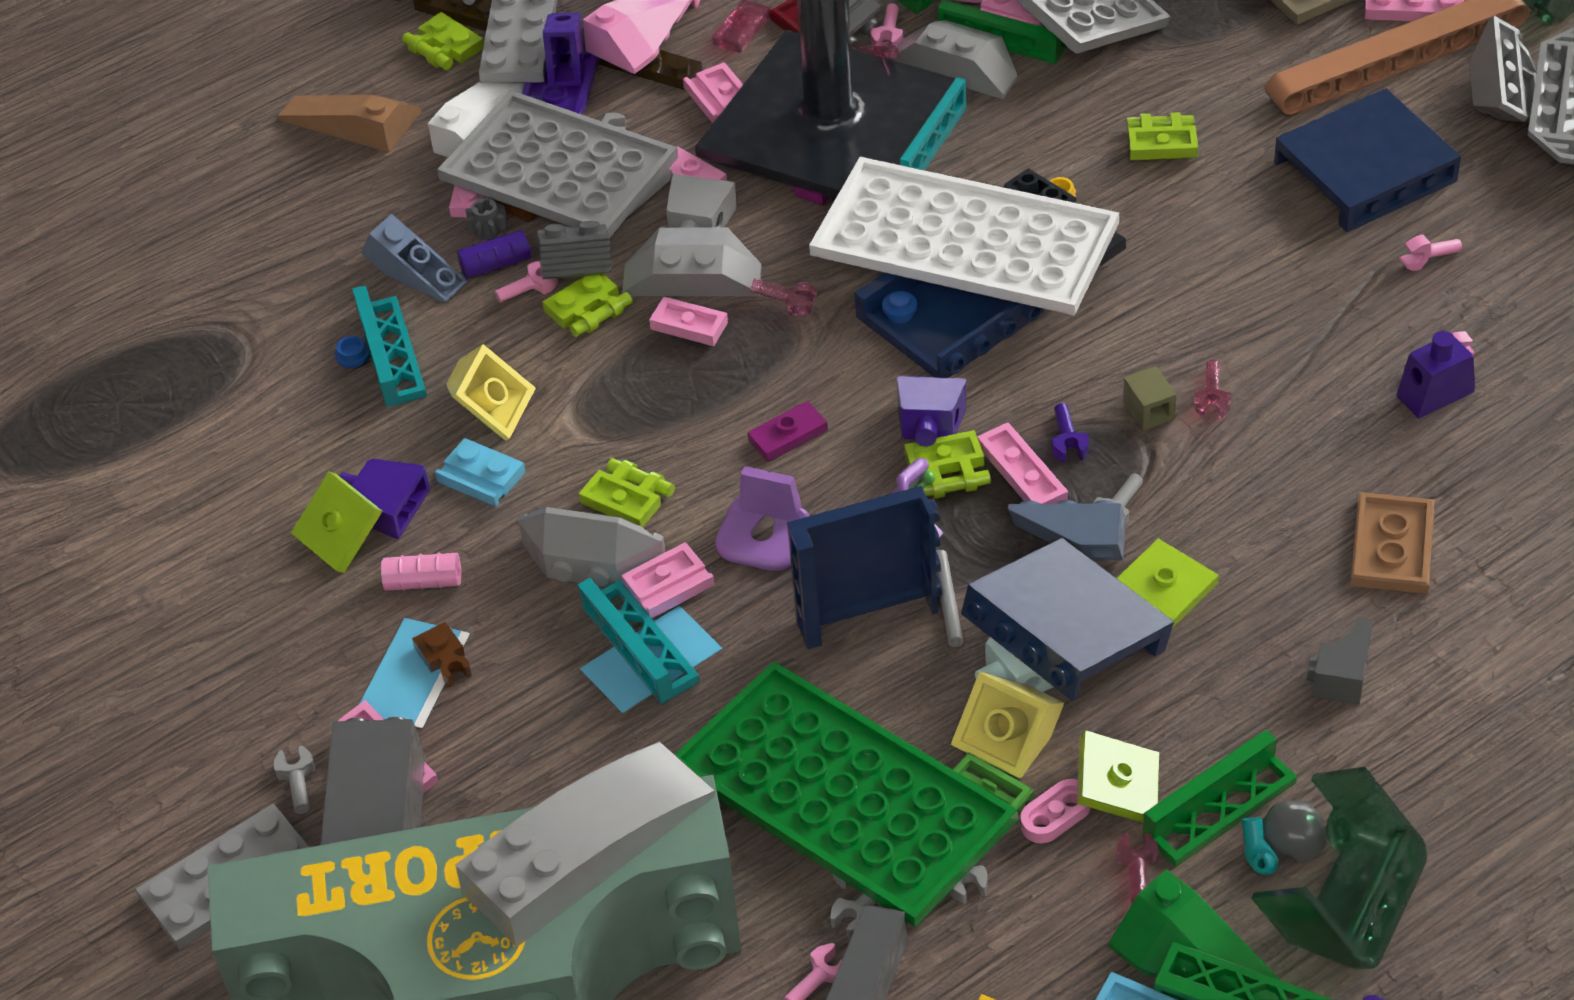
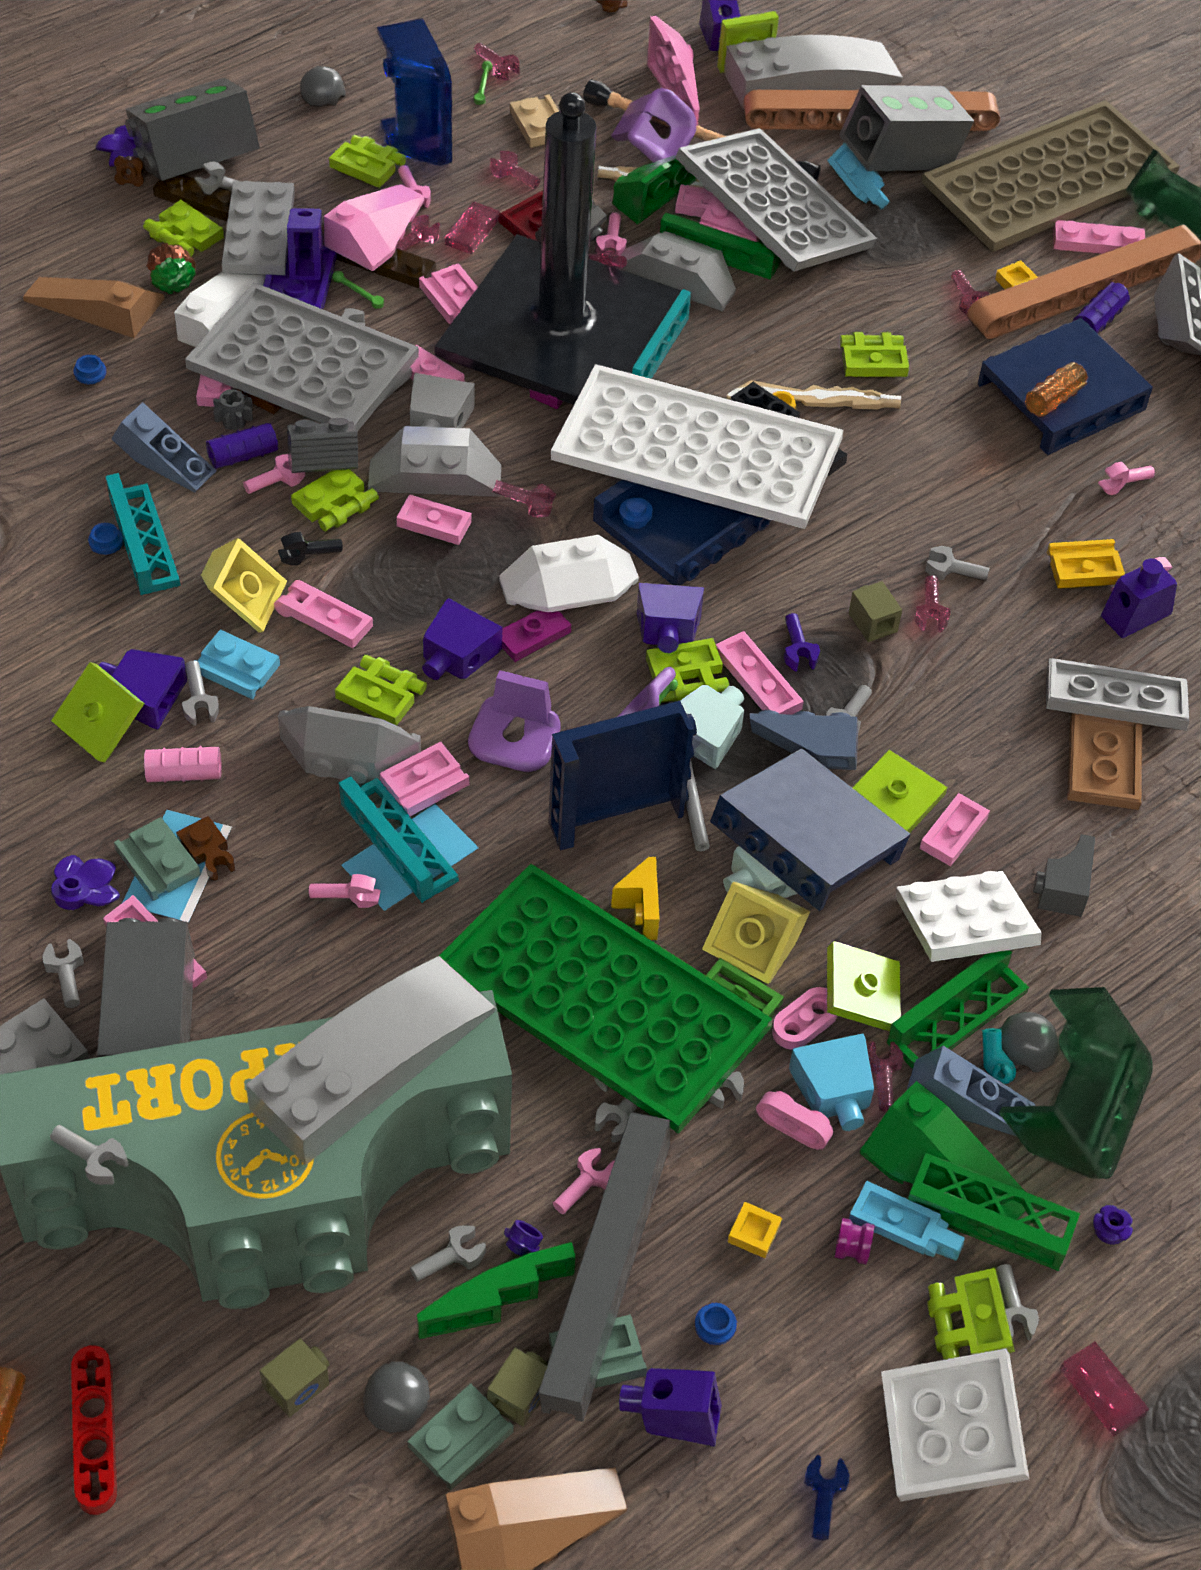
camera: 10 degrees left, 5 degrees up
none -> light grey bar [50,1125,129,1185]
none -> dark purple plate [51,855,120,910]
none -> blue plate [73,355,106,384]
none -> sand green plate [114,817,200,901]
none -> green piece [146,243,196,294]
none -> light grey bar [182,661,219,726]
none -> bright pink plate [274,580,373,648]
none -> black bar [278,532,343,566]
none -> bright pink bar [309,874,381,908]
none -> bright green hinge [332,271,384,309]
none -> clear pink bar [396,215,441,251]
none -> dark purple torso [422,598,503,680]
none -> white wedge [499,535,639,612]
none -> yellow slope [611,857,660,940]
none -> light aqua torso [680,685,744,769]
none -> tan sword [726,380,901,409]
none -> bright pink plate [756,1091,833,1150]
none -> medium azure torso [789,1033,874,1131]
none -> white plate [896,871,1042,962]
none -> sand blue slope [906,1046,1035,1138]
none -> bright pink plate [919,793,990,867]
none -> light grey bar [925,546,990,581]
none -> clear pink bar [951,270,990,315]
none -> yellow plate [995,260,1038,289]
none -> clear orange axle [1025,362,1088,417]
none -> light grey plate [1046,658,1189,731]
none -> yellow plate [1047,539,1125,588]
none -> dark purple axle [1073,282,1130,334]

